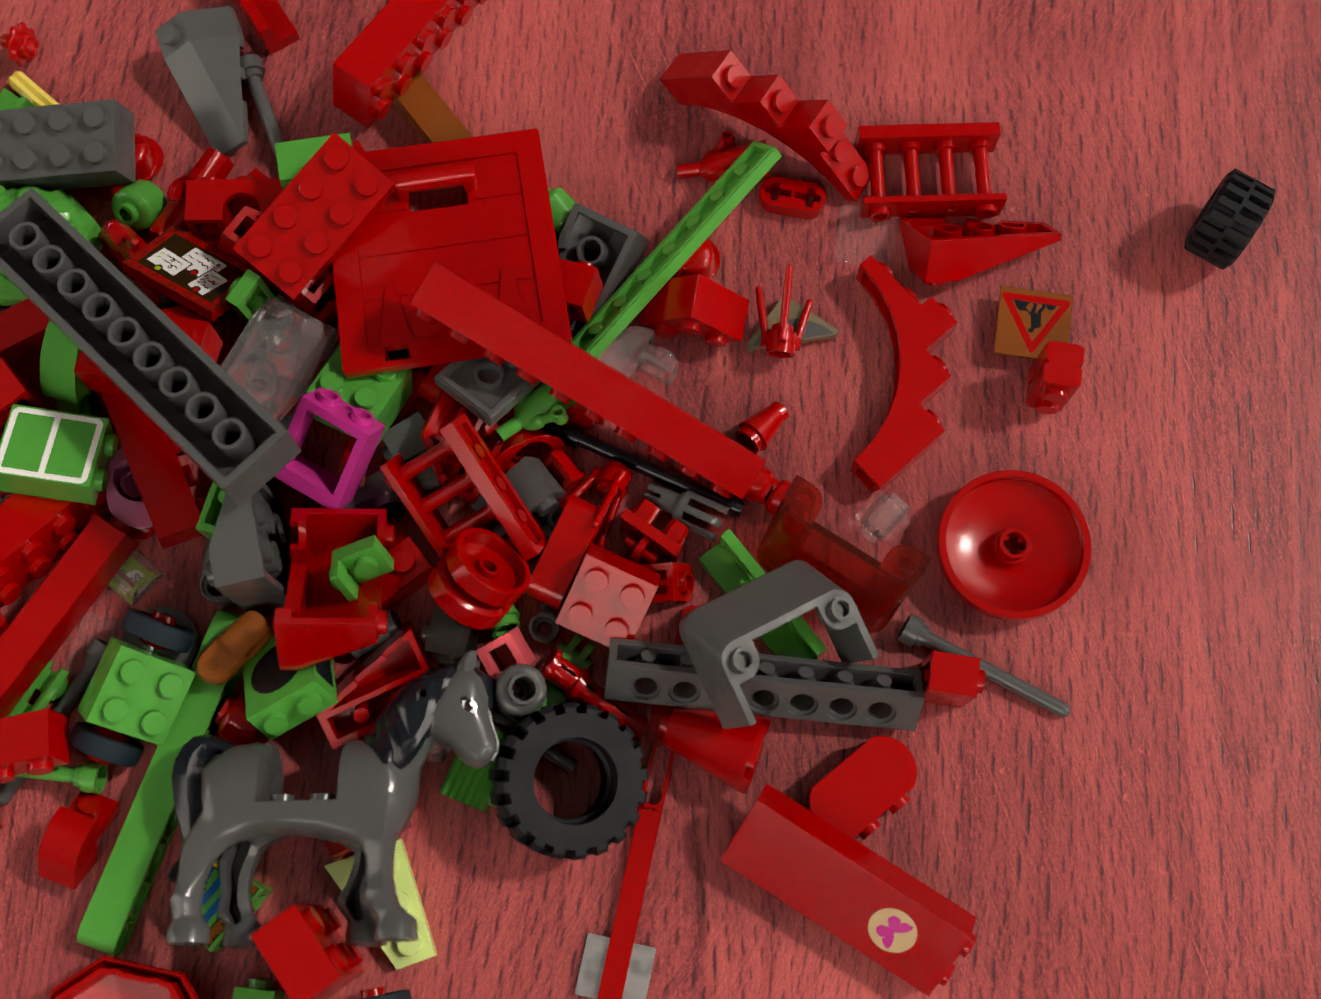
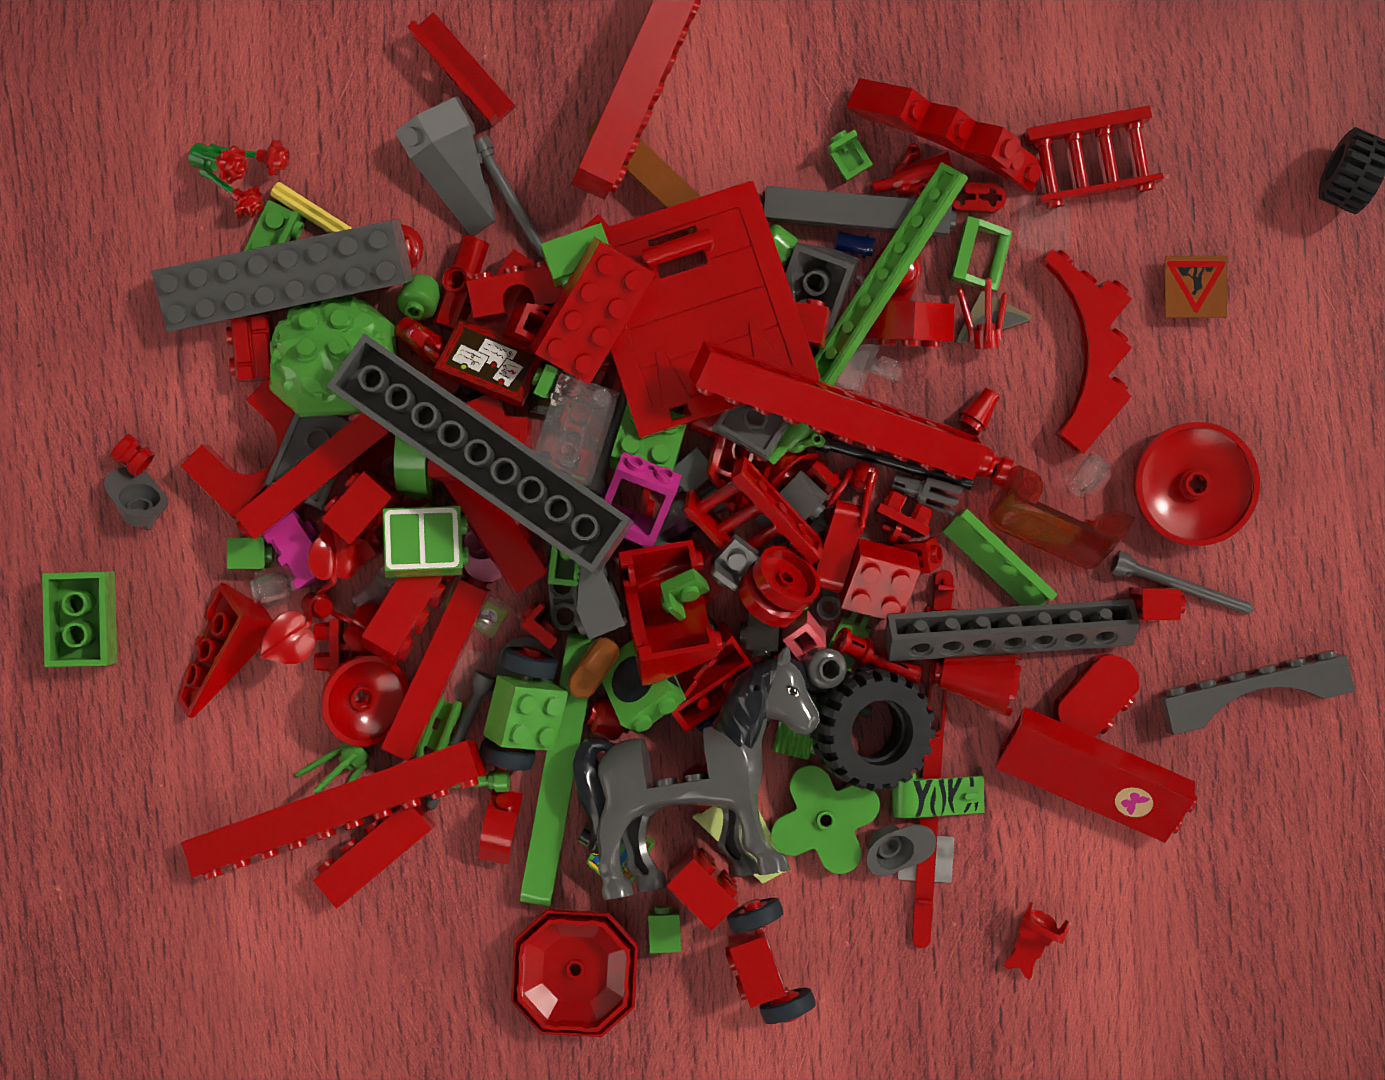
camera: 10 degrees left, 15 degrees up
dark grey windscreen [679,560,879,729] -> none
red wedge [900,216,1062,286] -> none
red brick [1025,340,1085,414] -> none
none -> red bracket [521,601,560,649]
none -> dark grey bracket [711,534,759,591]
none -> dark grey brick [763,186,956,238]
none -> bright green plant [771,764,880,874]
none -> bright green bracket [827,130,873,182]
none -> clear blue pin [835,231,875,259]
none -> dark grey piece [866,824,937,876]
none -> bright green door [892,772,984,818]
none -> bright green tile [949,216,1013,292]
none -> dark grey arch [1158,650,1355,735]

